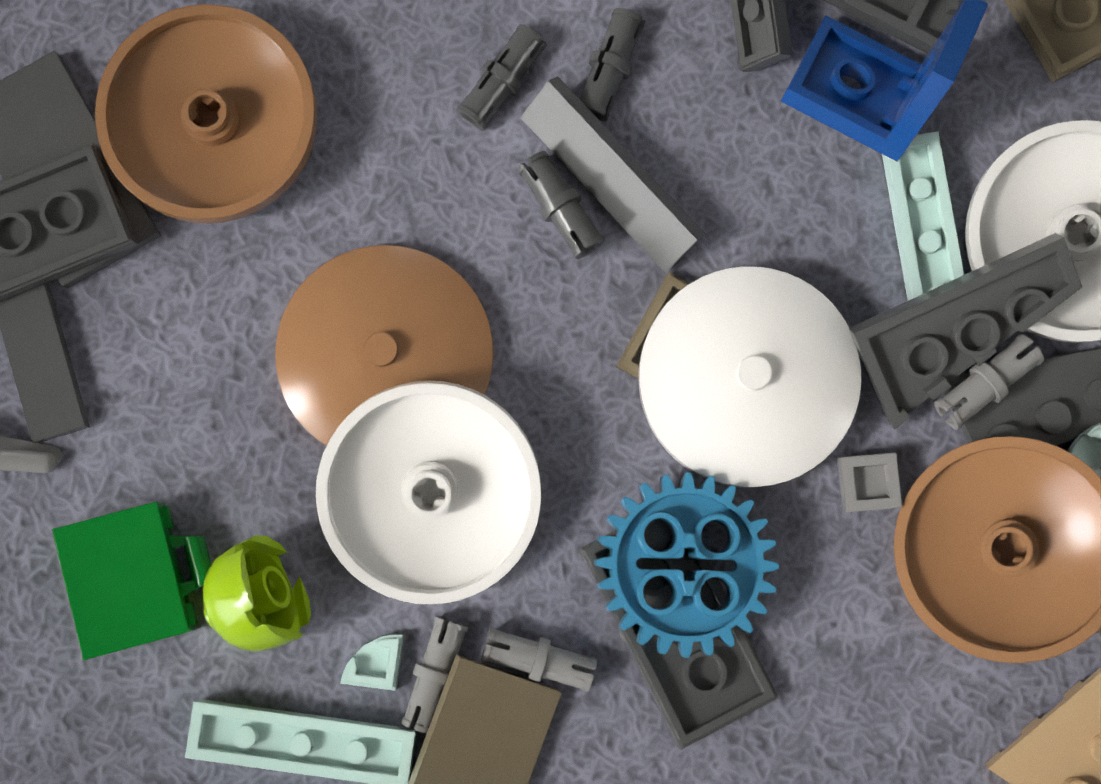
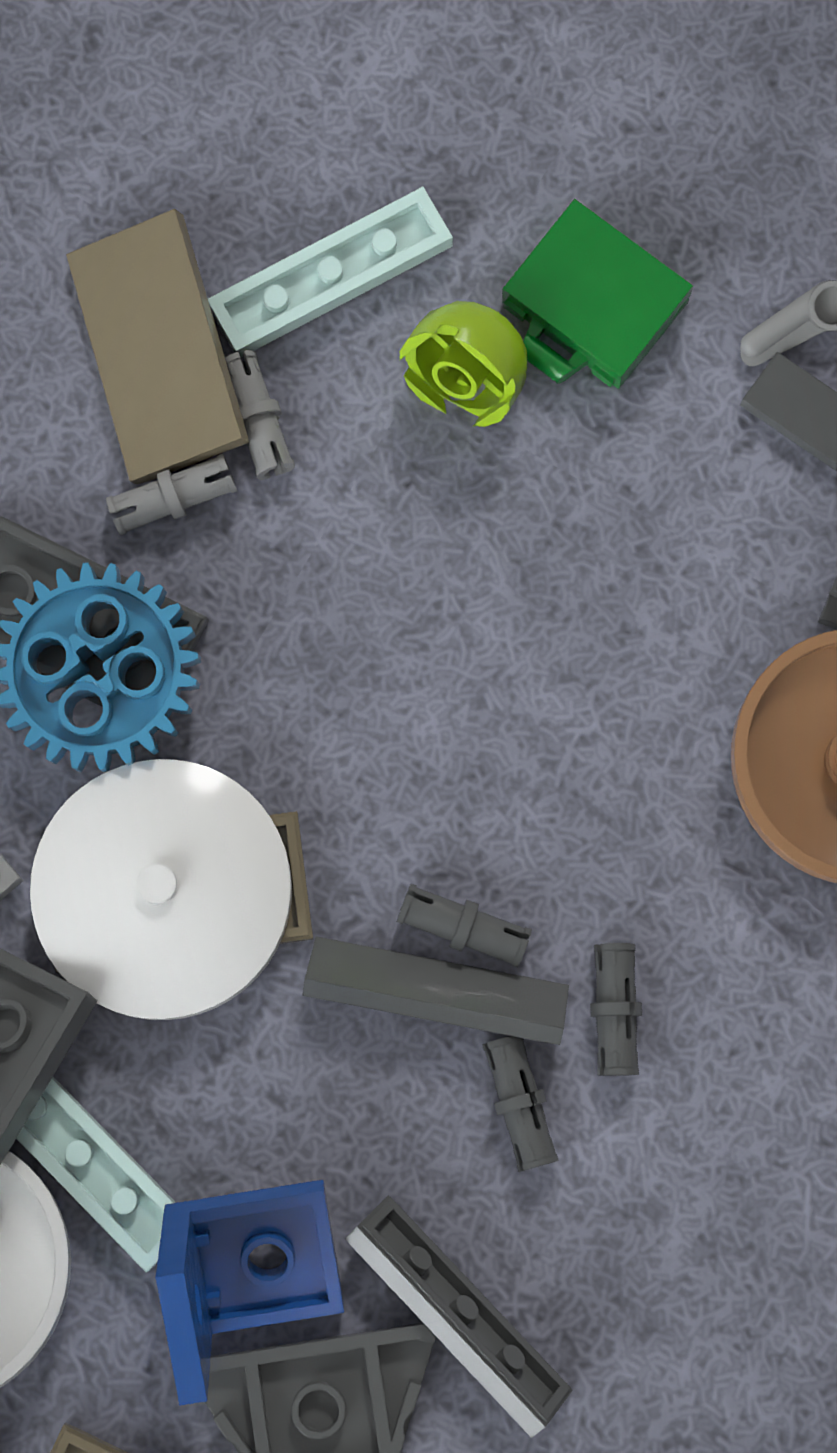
camera: 140 degrees right, 5 degrees down
medium nougat dish [275,245,494,446] -> none
white dish [316,380,541,604] -> none
light aqua tile [340,634,404,691] -> none

